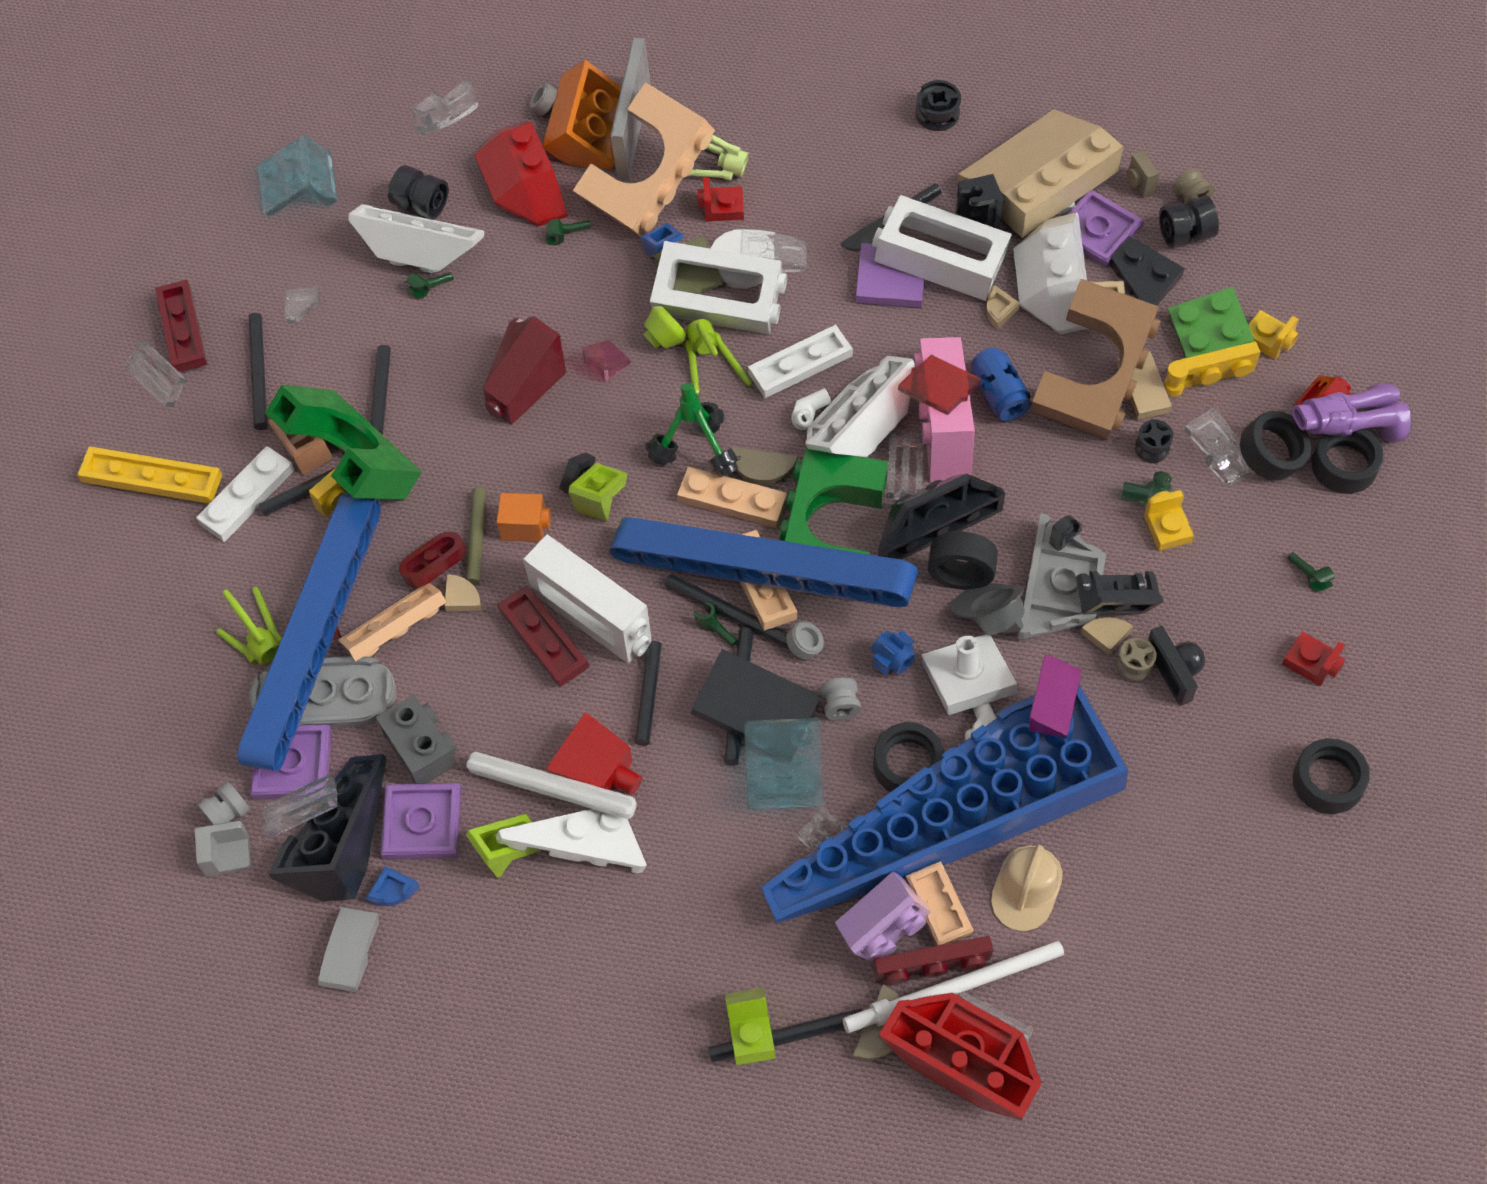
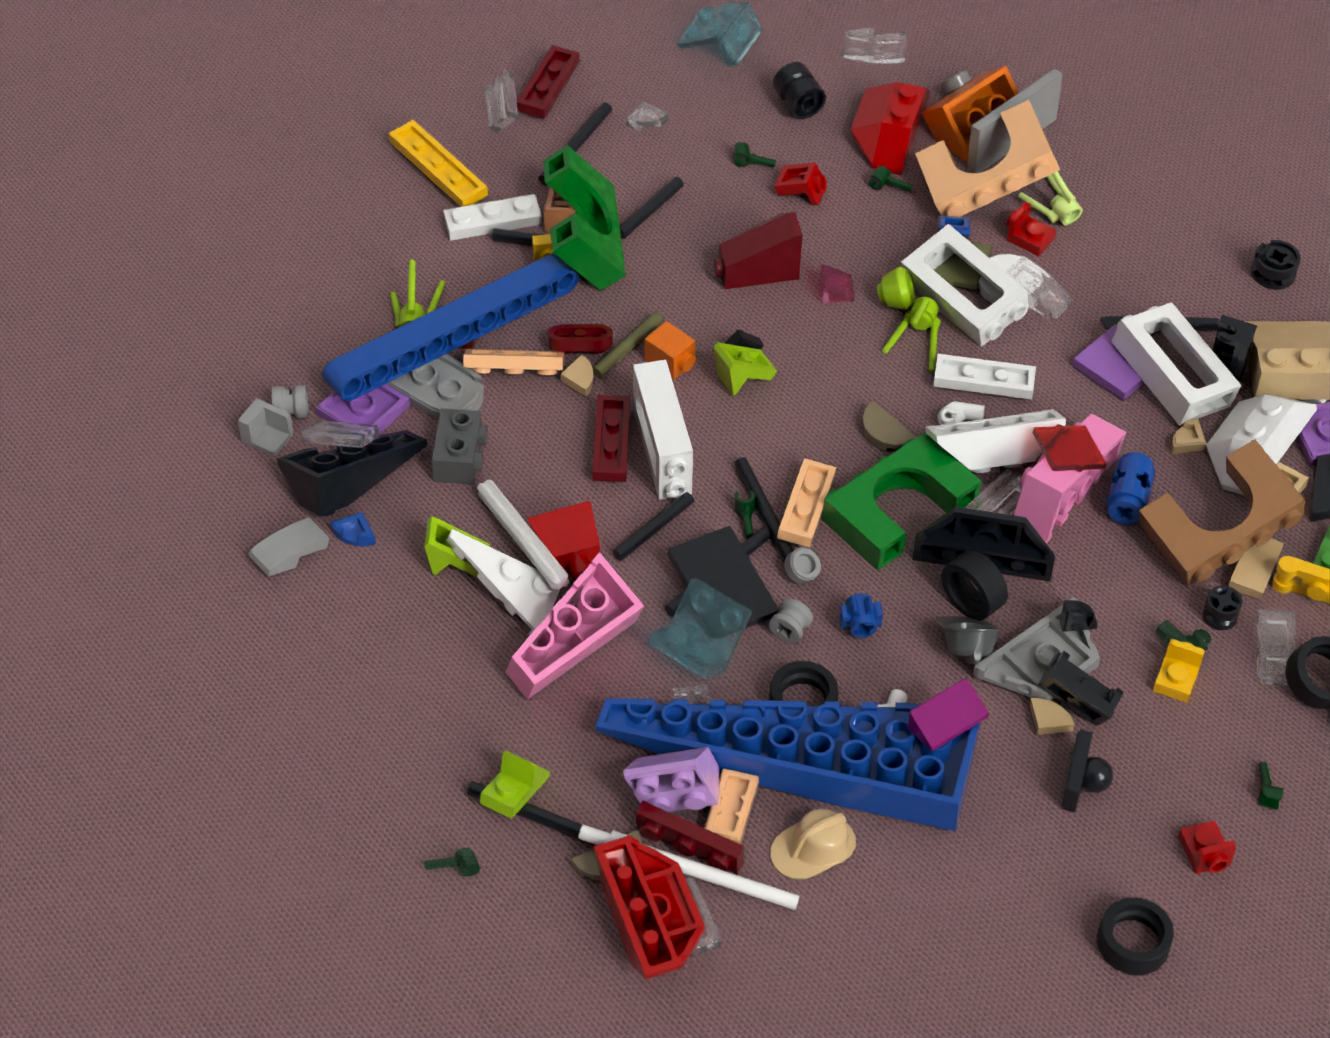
camera: 35 degrees right, 10 degrees down
white wedge [348,204,484,273] -> none
medium lavender tile [381,783,462,860] -> none
blue beam [609,517,918,608] -> none
plant [645,383,741,478] -> none
light nougat plate [677,467,787,529] -> none
white tile [921,634,1018,715] -> none
dark tan wheel [1116,637,1157,683] -> none
none -> clear green hand [425,847,480,877]
none -> bright pink wedge [505,552,644,700]
none -> red bracket [774,162,827,205]

